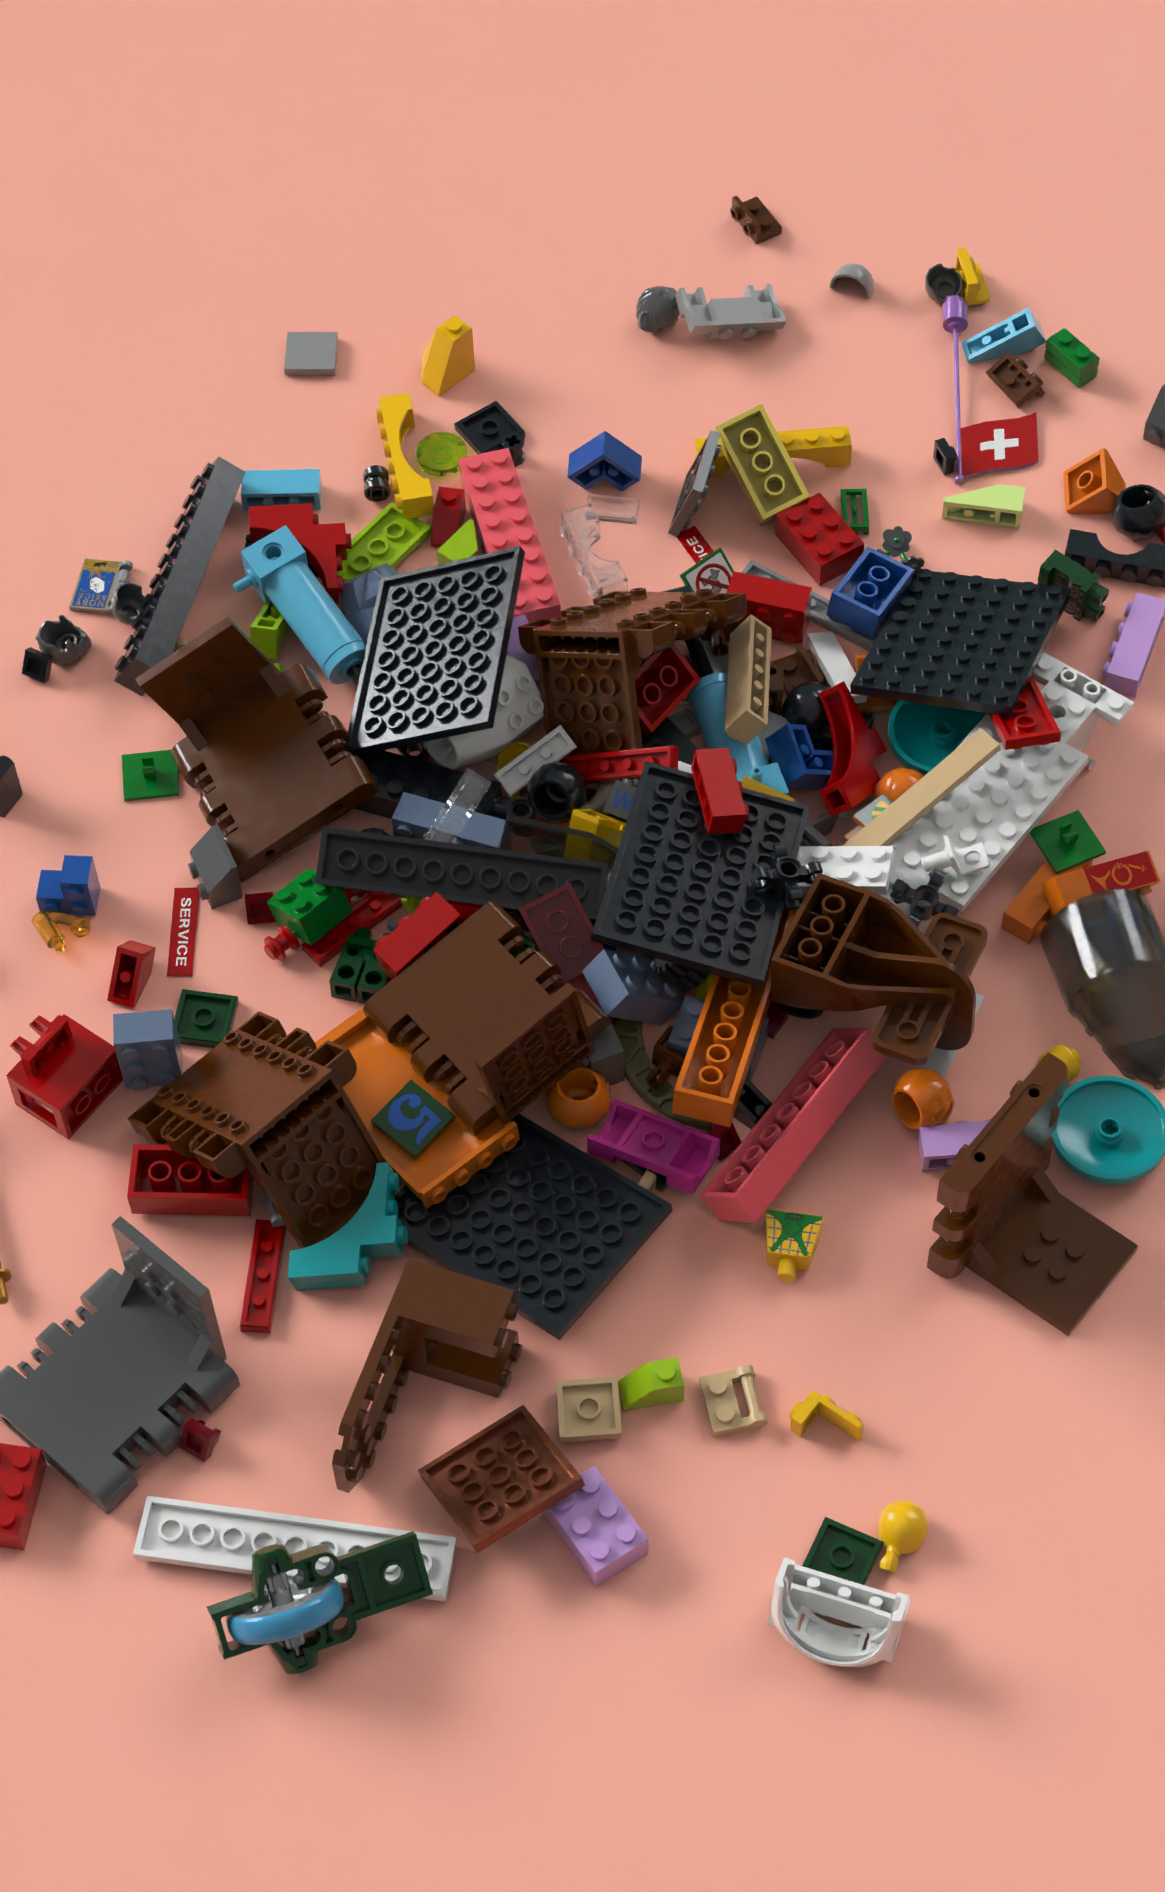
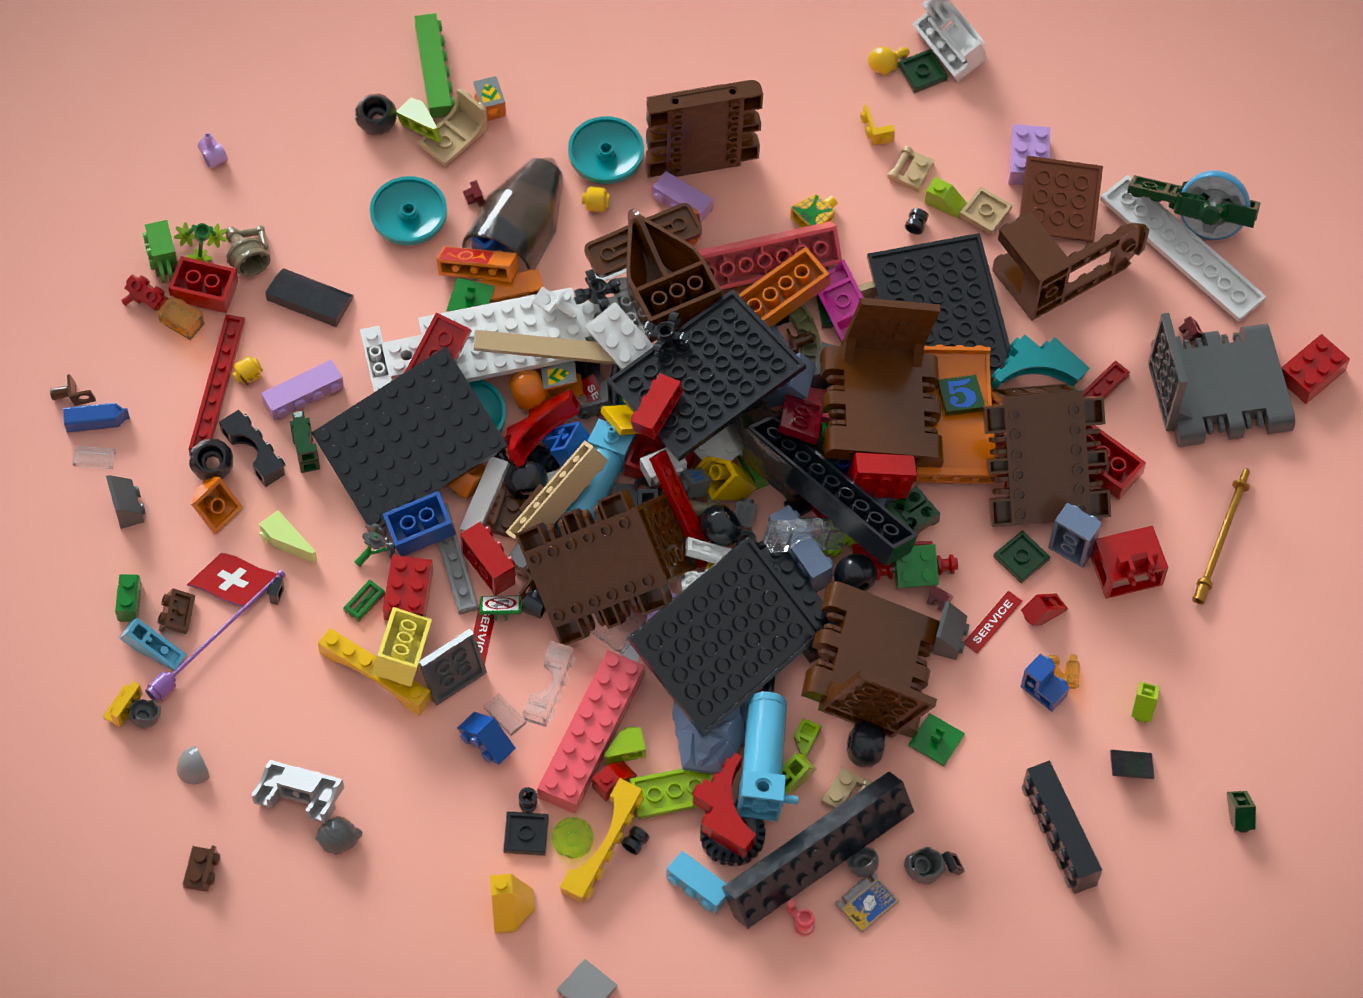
camera: 145 degrees left, 5 degrees up
none -> coral piece [787,899,815,936]
none -> black wheel [905,208,929,235]

